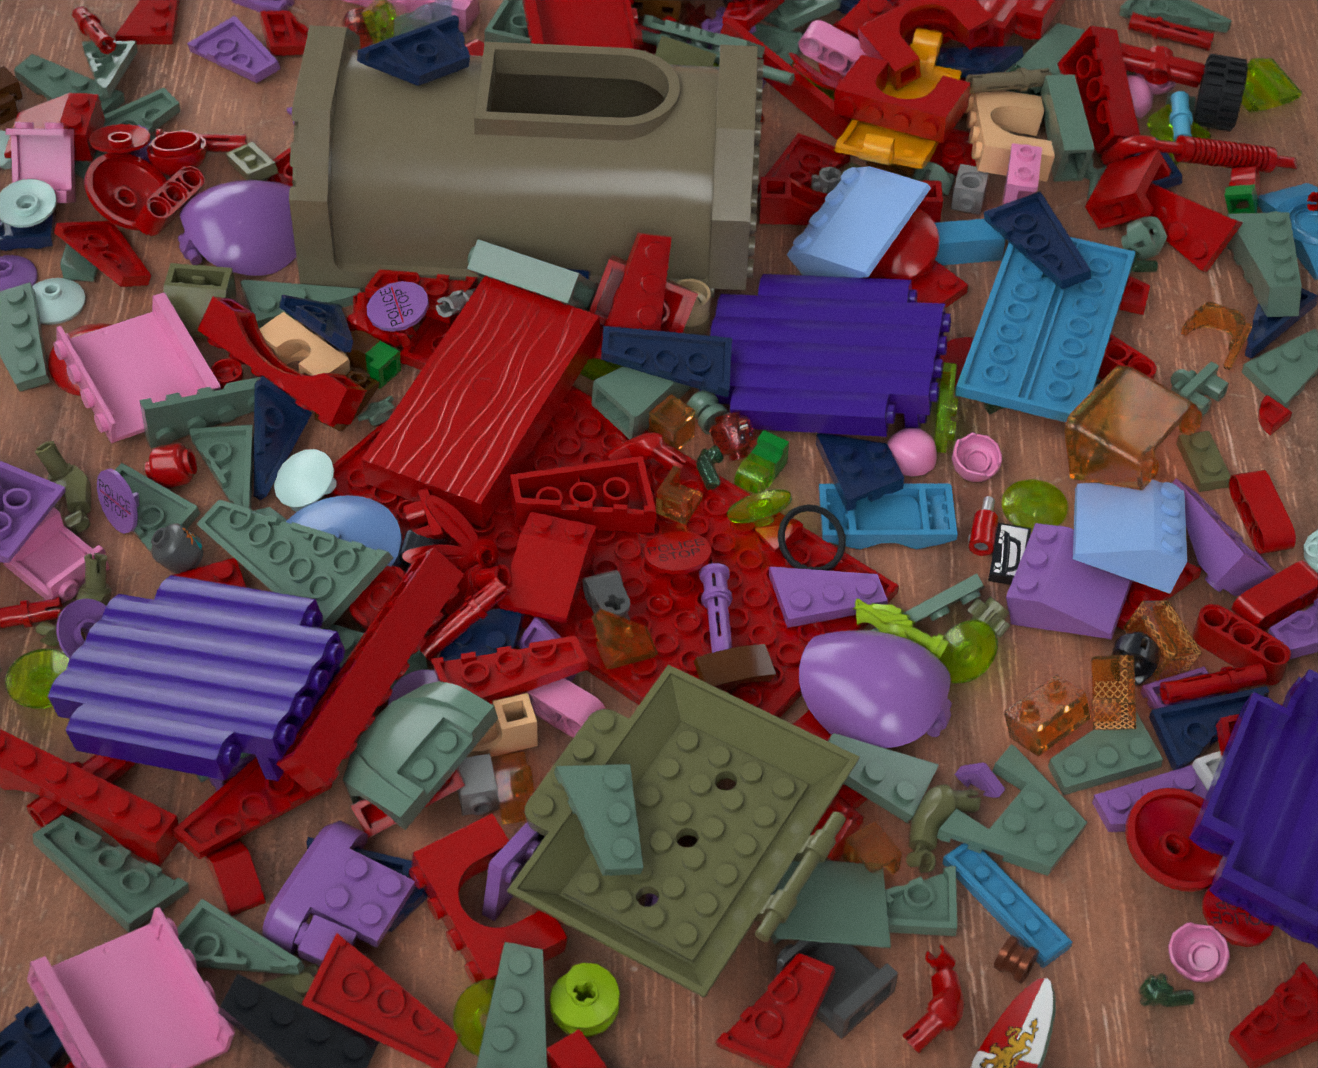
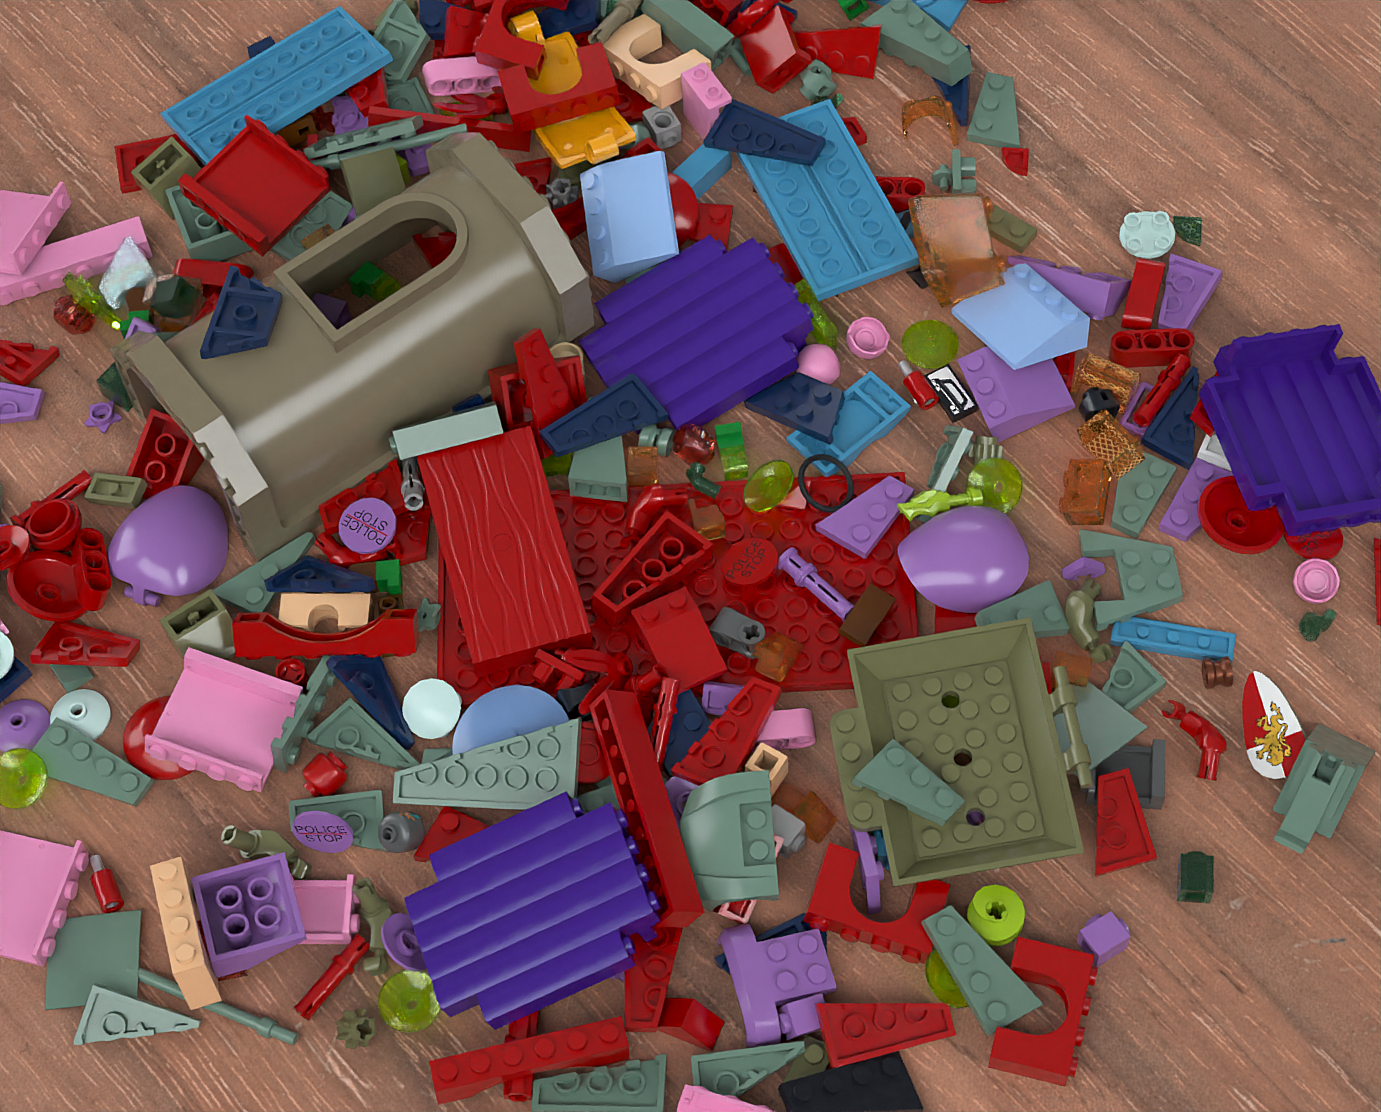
camera: 35 degrees left, 10 degrees up
red beam [1229,470,1296,554] -> none

